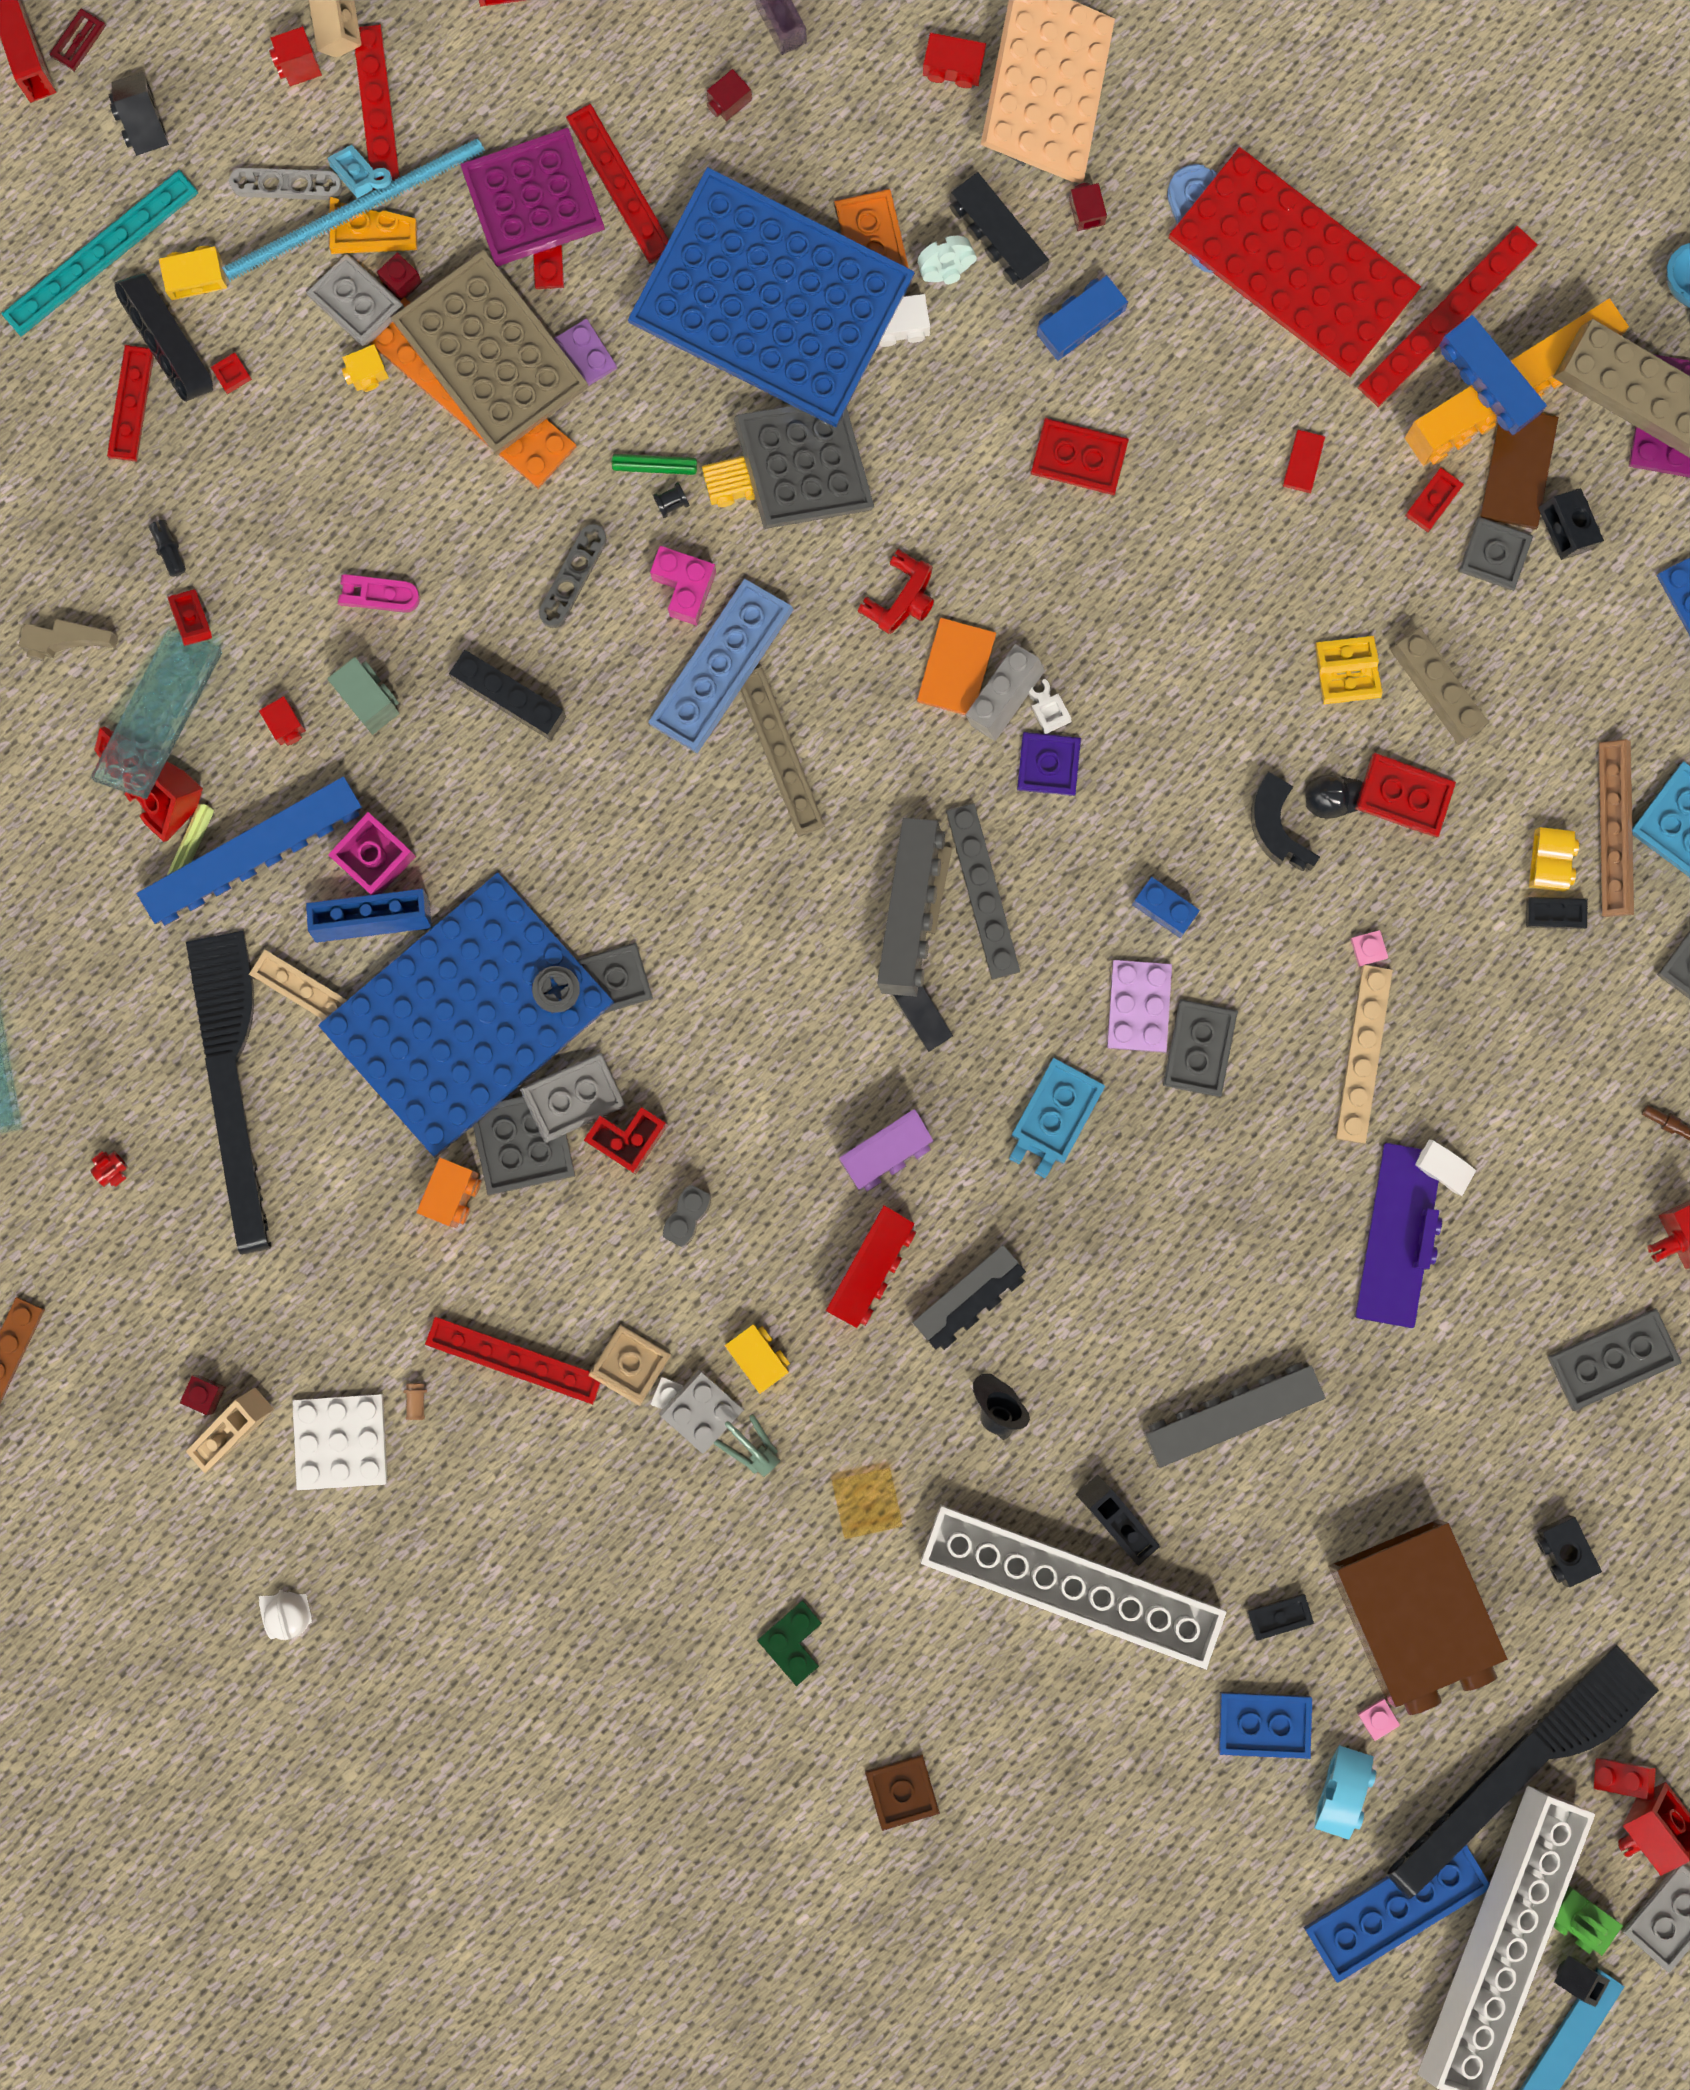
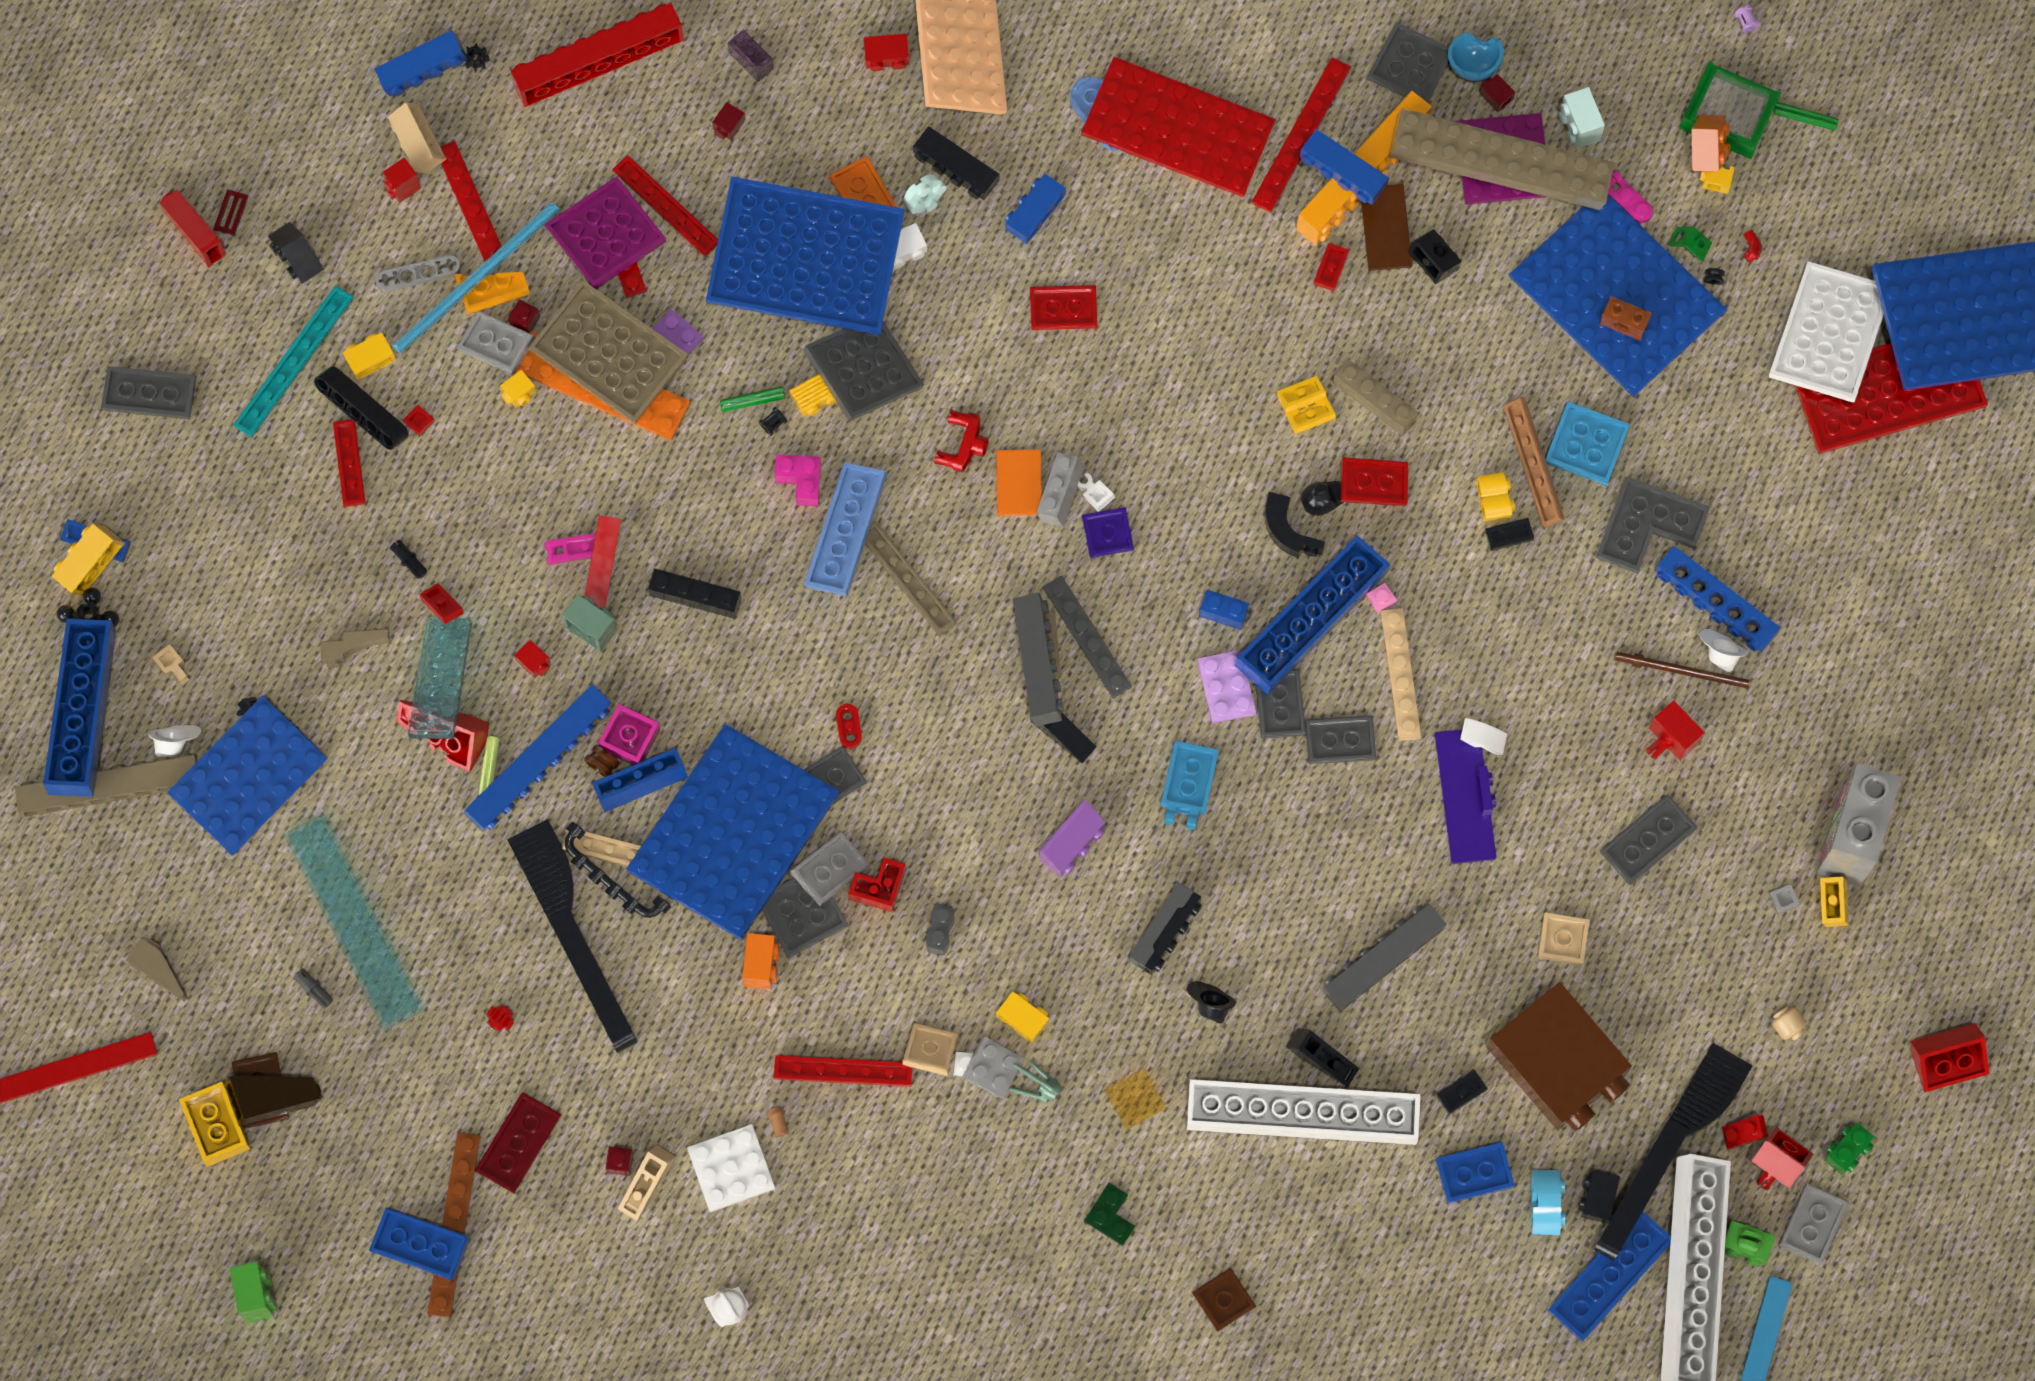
camera: 20 degrees left, 10 degrees down
medium azure hinge [327,145,392,198] -> none
dark grey gear [532,966,580,1013] -> none
dark grey beam [539,524,607,628] -> none
red slope [826,1205,917,1328] -> none
dark red brick [1069,182,1107,232] -> none
red tile [1283,429,1326,493] -> none
bright pink plate [1358,1698,1400,1741] -> none
dark grey tile [1459,517,1533,591] -> none
black brick [1536,1515,1602,1588] -> none
black brick [1554,1955,1610,2007] -> none
none -> dark red tile [474,1092,562,1194]
none -> black bar [564,821,672,918]
none -> red tile [584,515,621,607]
none -> reddish brown wheel [584,745,620,777]
none -> red plate [836,704,862,749]
none -> blue brick [1235,535,1390,695]
none -> dark grey tile [1305,715,1376,764]
none -> dark grey plate [1367,22,1449,103]
none -> tan plate [1537,912,1590,966]
none -> black brick [1578,1170,1620,1224]

